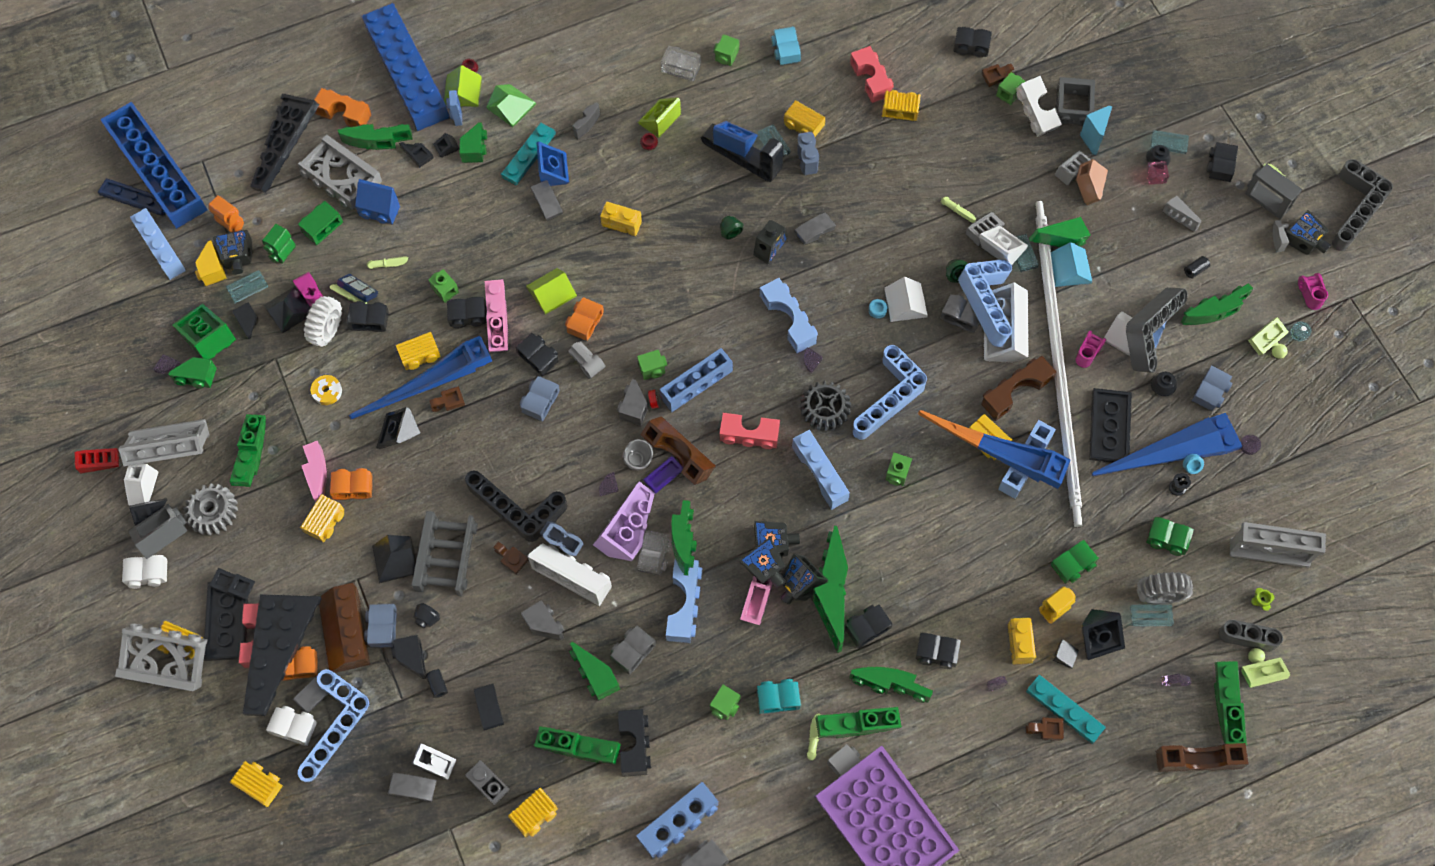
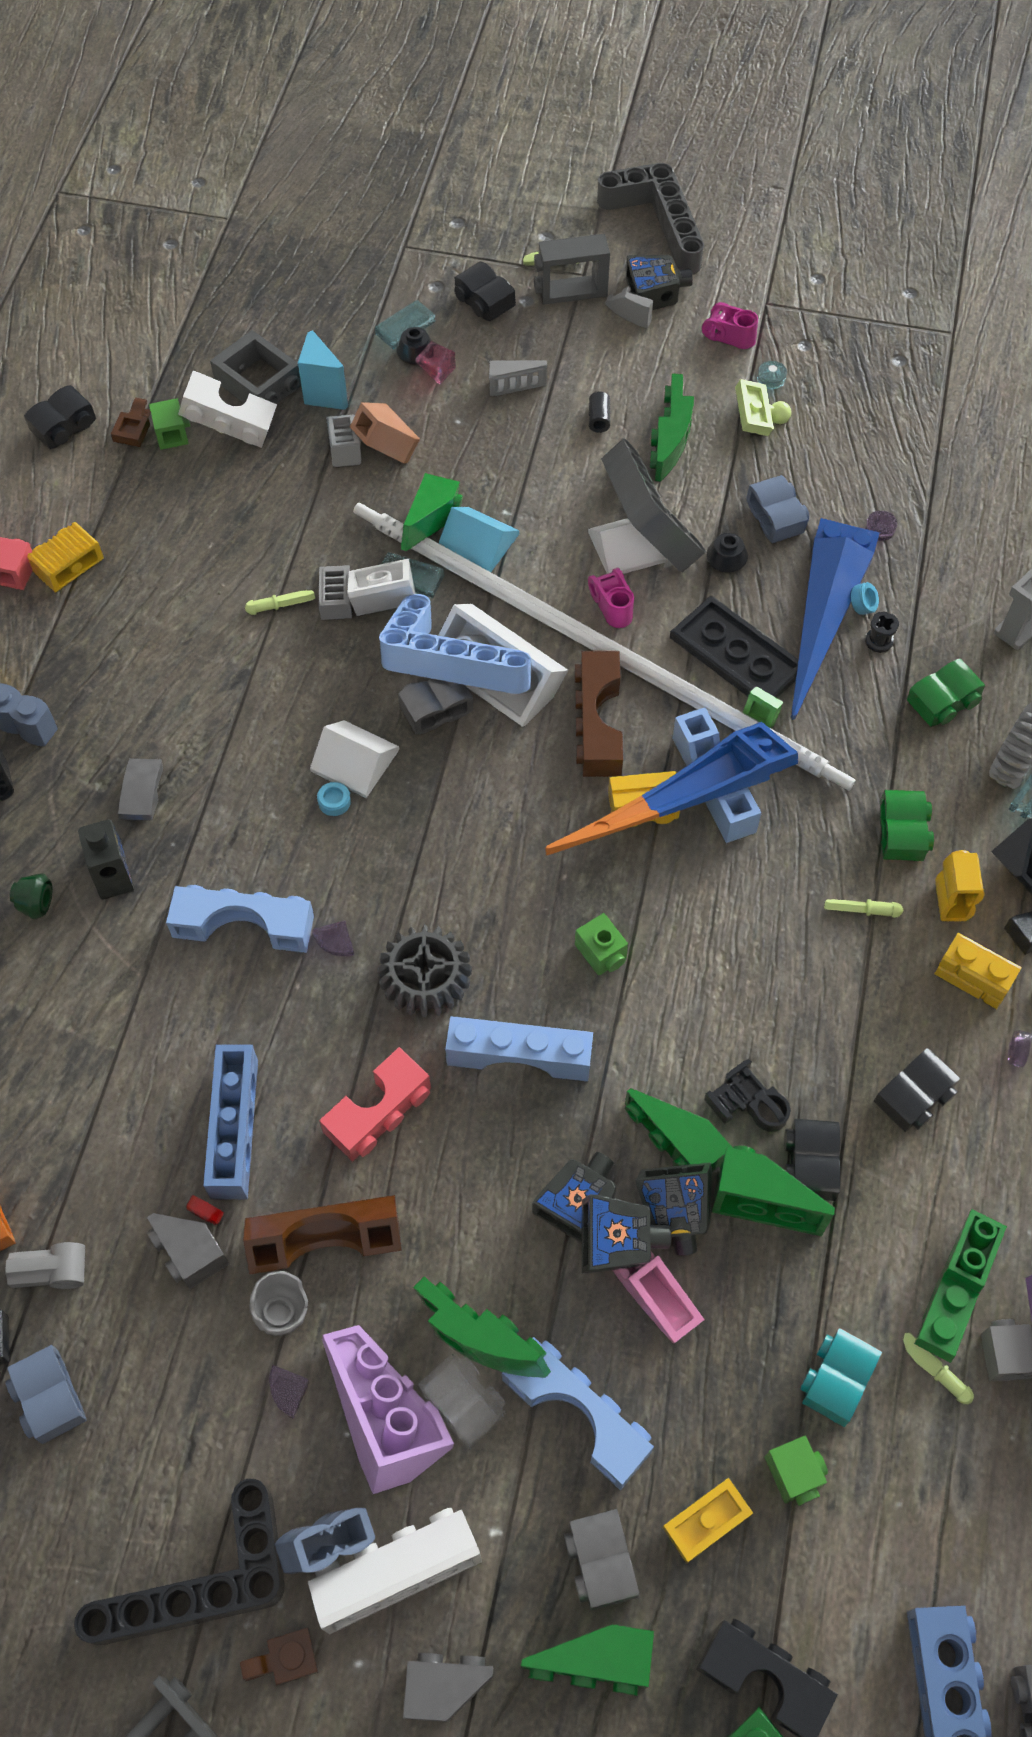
camera: 55 degrees left, 5 degrees down
bright green brick [637,349,667,380] -> none
dark purple tile [643,456,682,494] -> none
green slope [849,667,933,703] -> none
light blue beam [852,345,927,440] -> none
dark green cone [946,259,968,283] -> none
none -> yellow plate [662,1478,753,1564]
none -> black piece [704,1059,791,1132]
none -> bright green plate [743,686,783,728]
none -> yellowish green piece [824,899,903,918]

